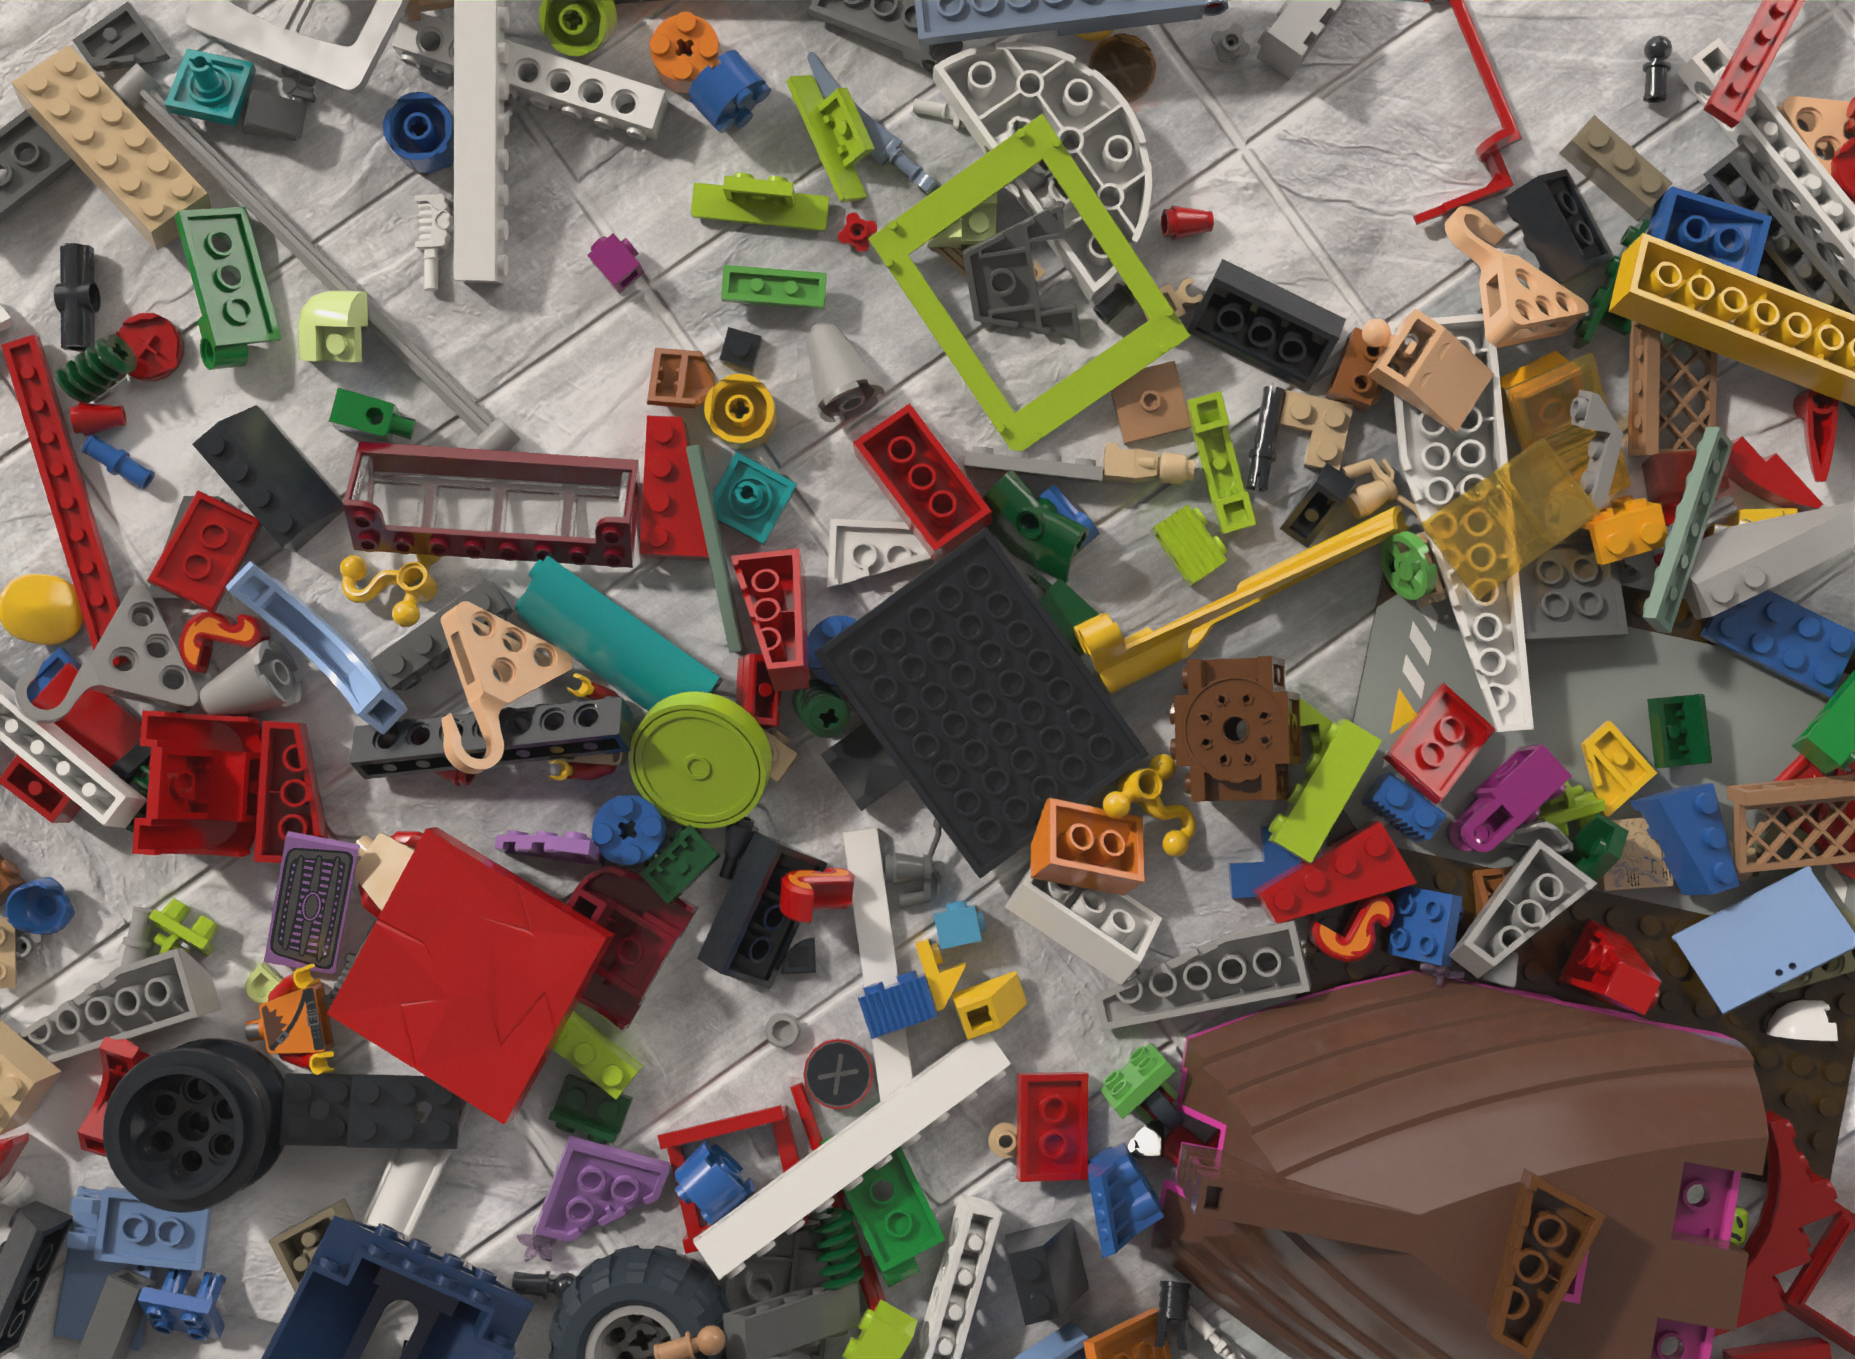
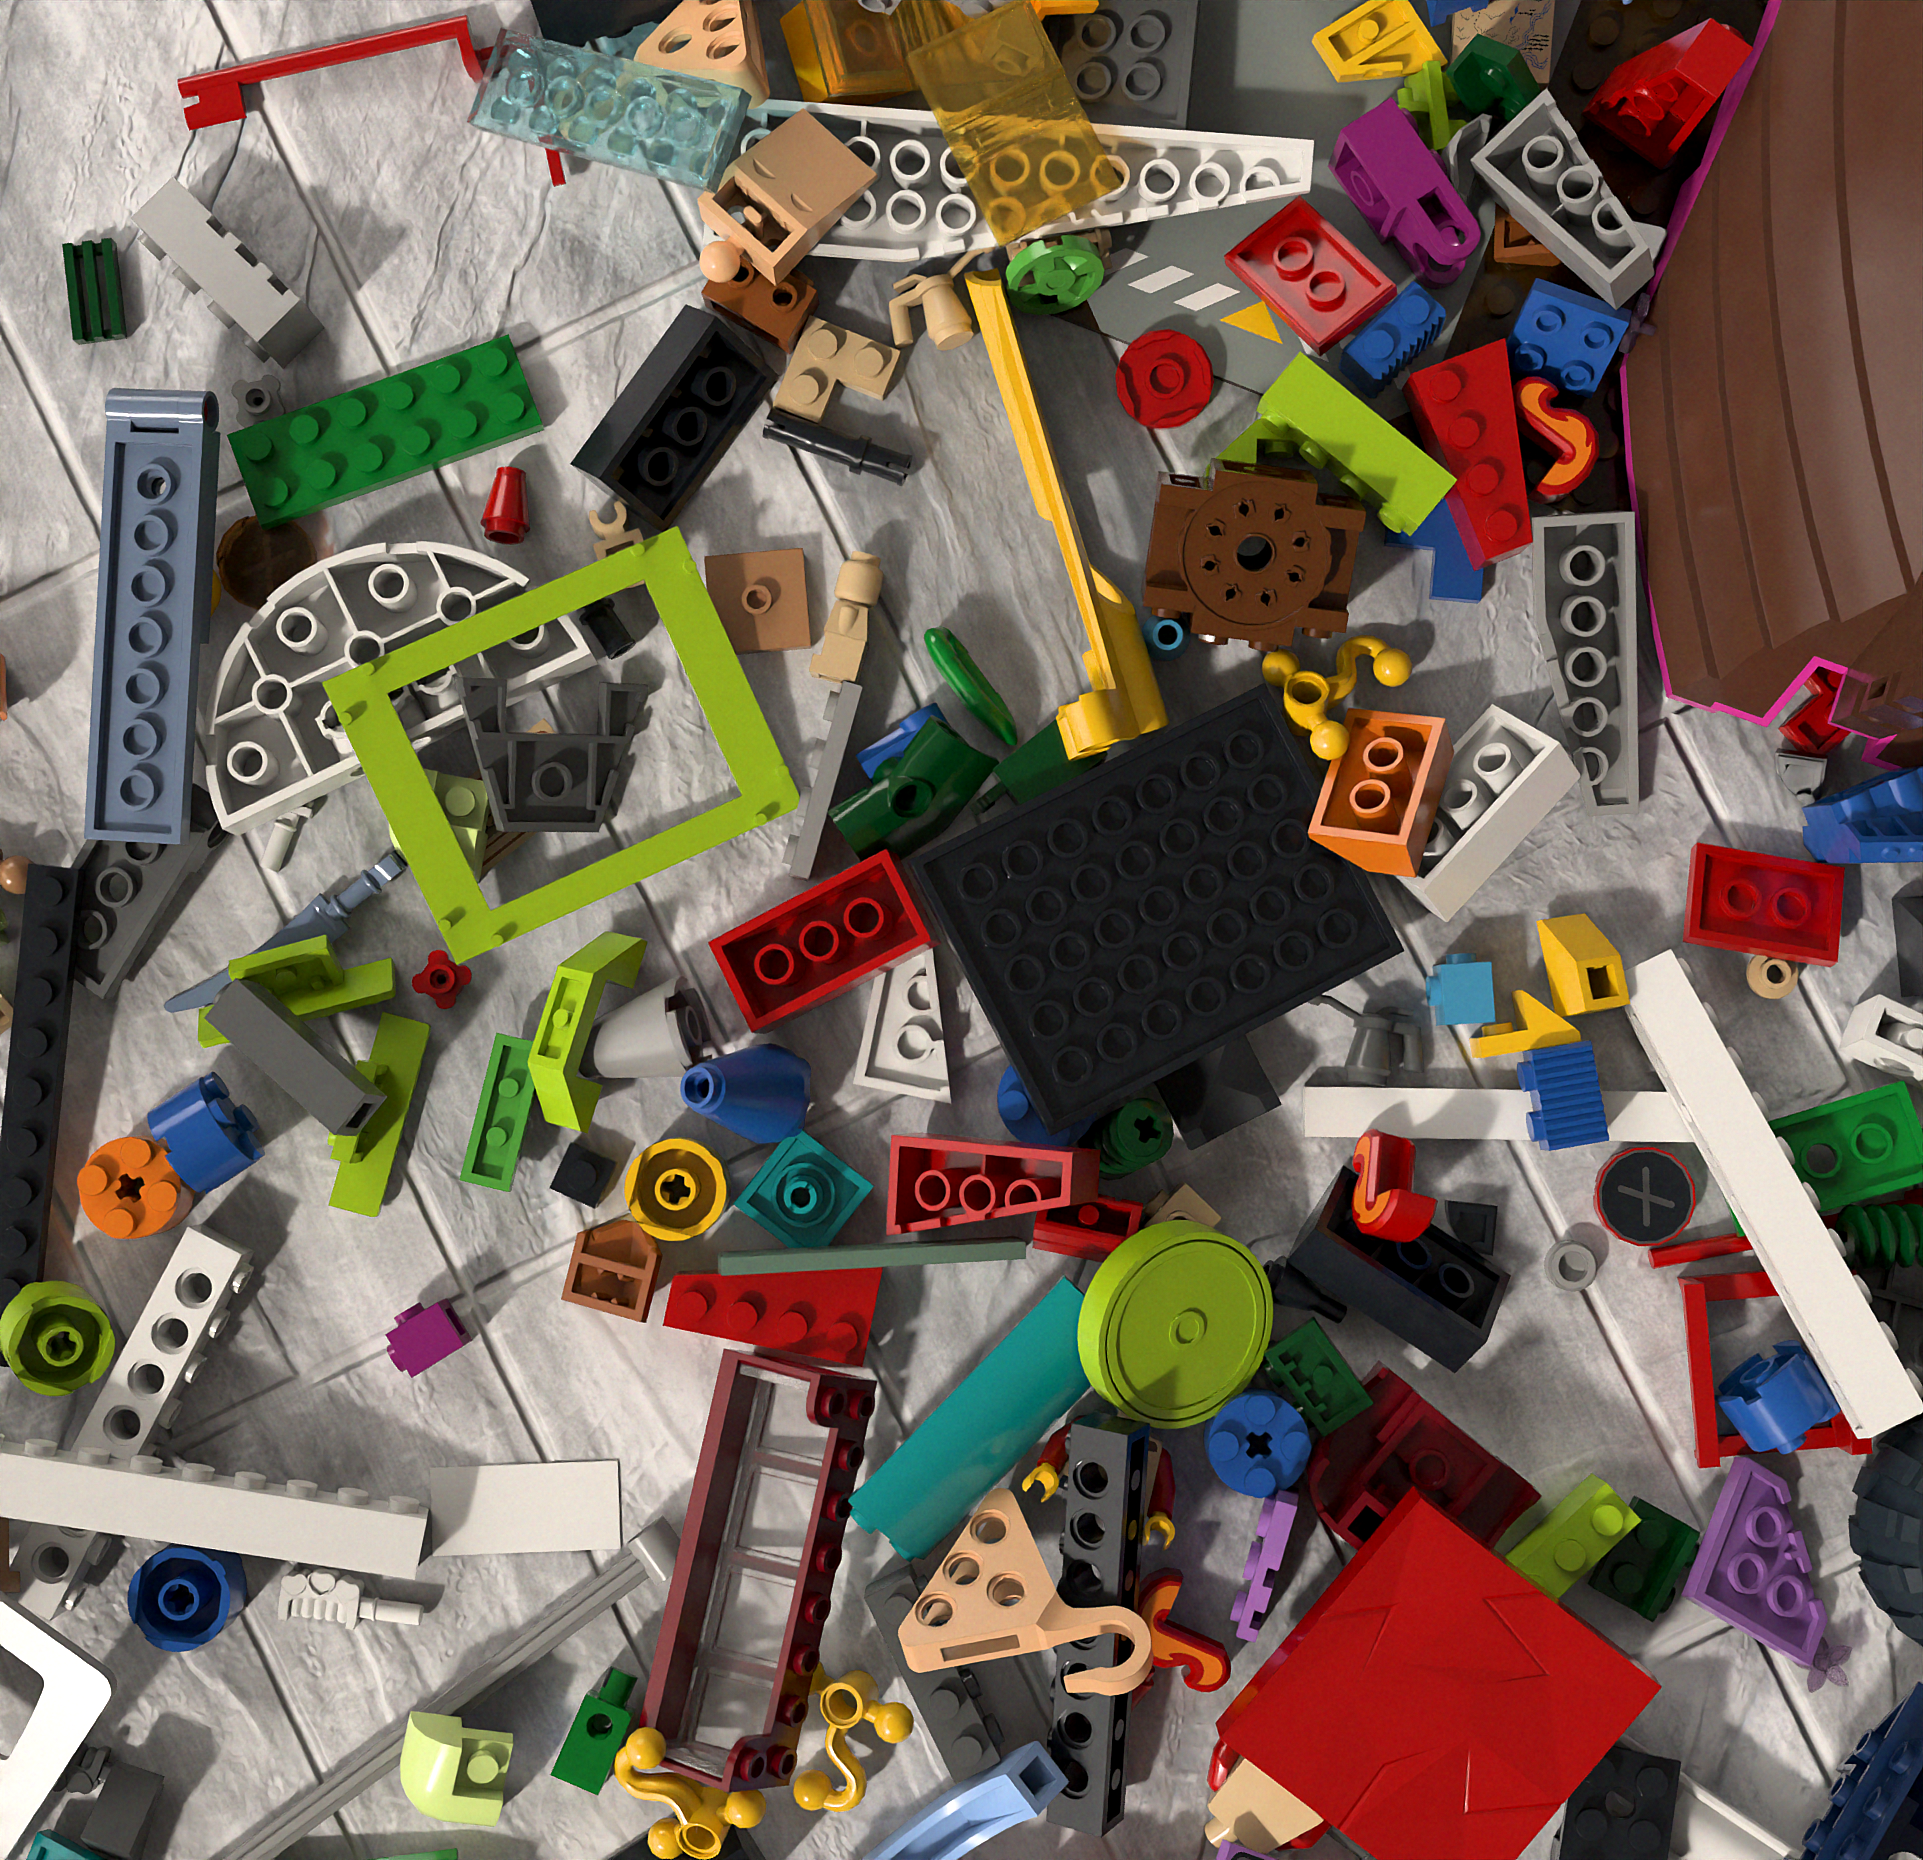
camera: 85 degrees left, 0 degrees up
black pin [512,1271,576,1300] -> none
bright green plate [1100,1042,1185,1132] -> none
lime brick [1151,504,1227,587] -> none
lime slope [1187,391,1257,534] -> none
black slope [1280,462,1355,548] -> none
none -> dark grey brick [205,978,387,1136]
none -> green plate [227,334,545,531]
none -> white sticker [430,1460,621,1556]
none -> clear light blue plate [467,28,752,194]
none -> lime slope [527,931,648,1134]
none -> yellow piece [613,1727,767,1860]
none -> blue cone [680,1043,811,1144]
none -> green piece [924,626,1018,746]
none -> red tile [1115,329,1214,430]
none -> red animal [1137,1567,1231,1692]
none -> dark azure cone [1142,615,1191,661]

